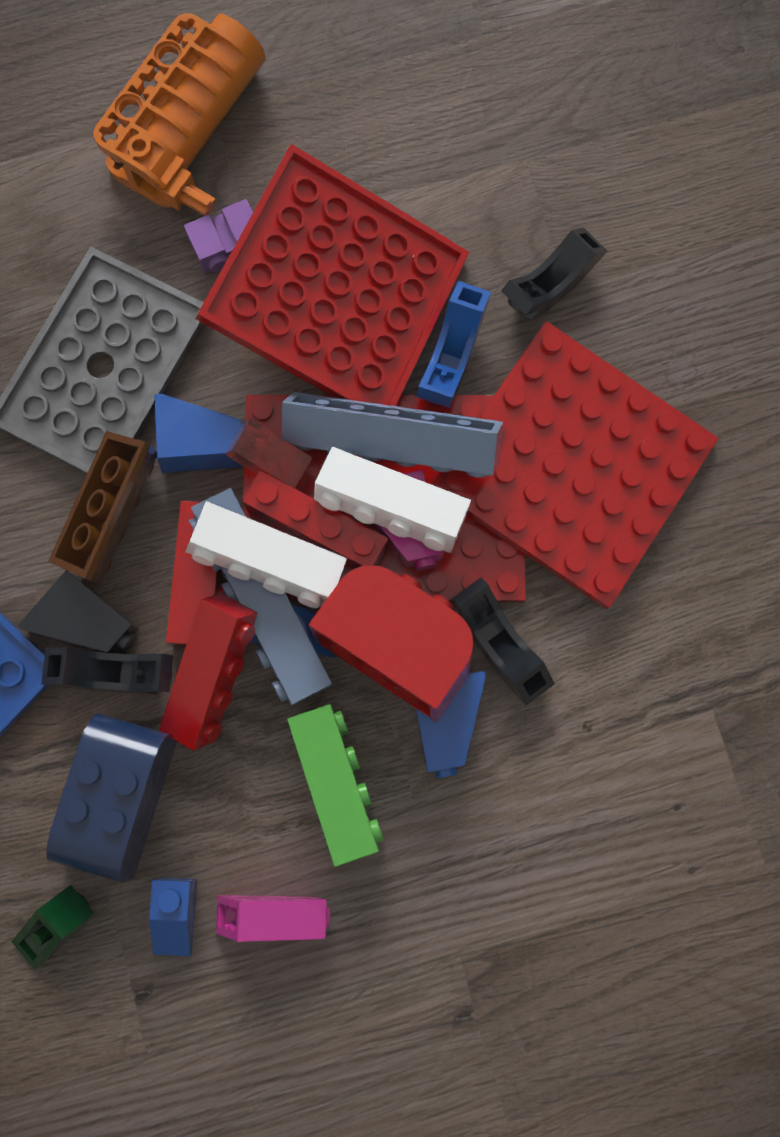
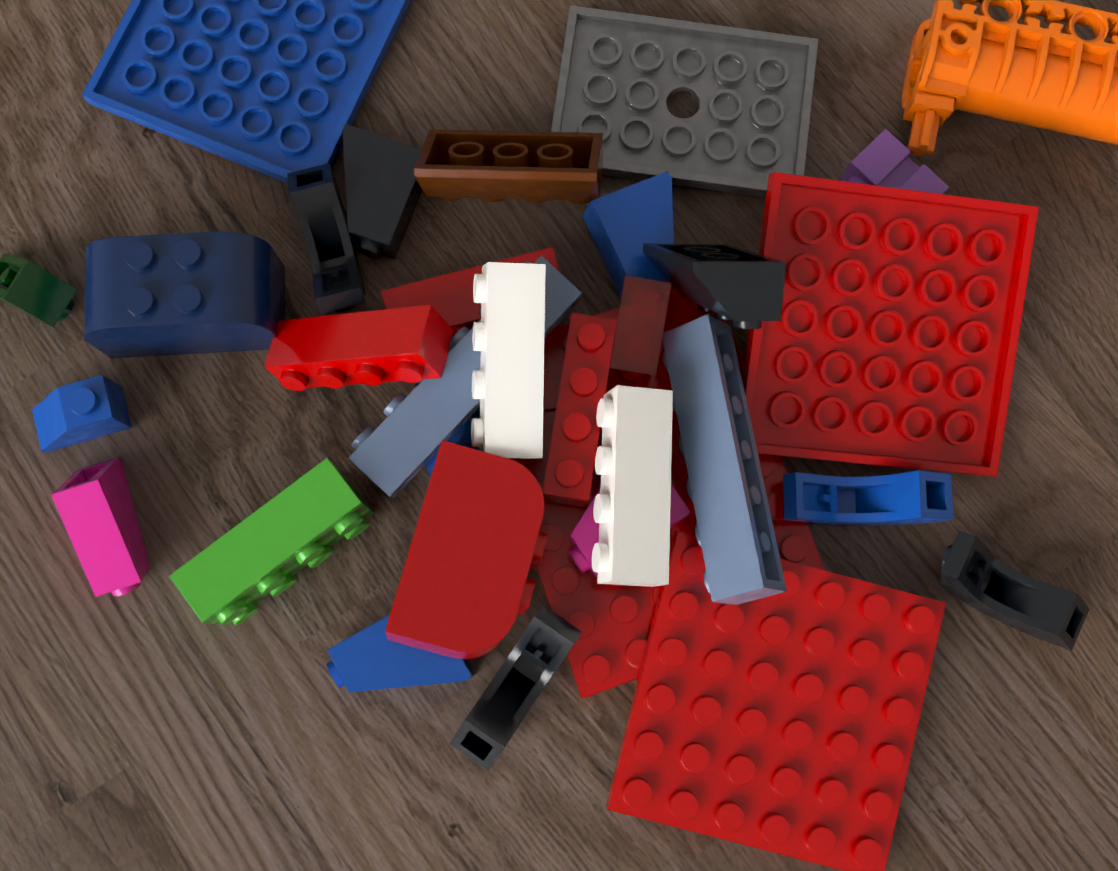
camera: 65 degrees right, 0 degrees up
none -> black slope [643,243,786,329]

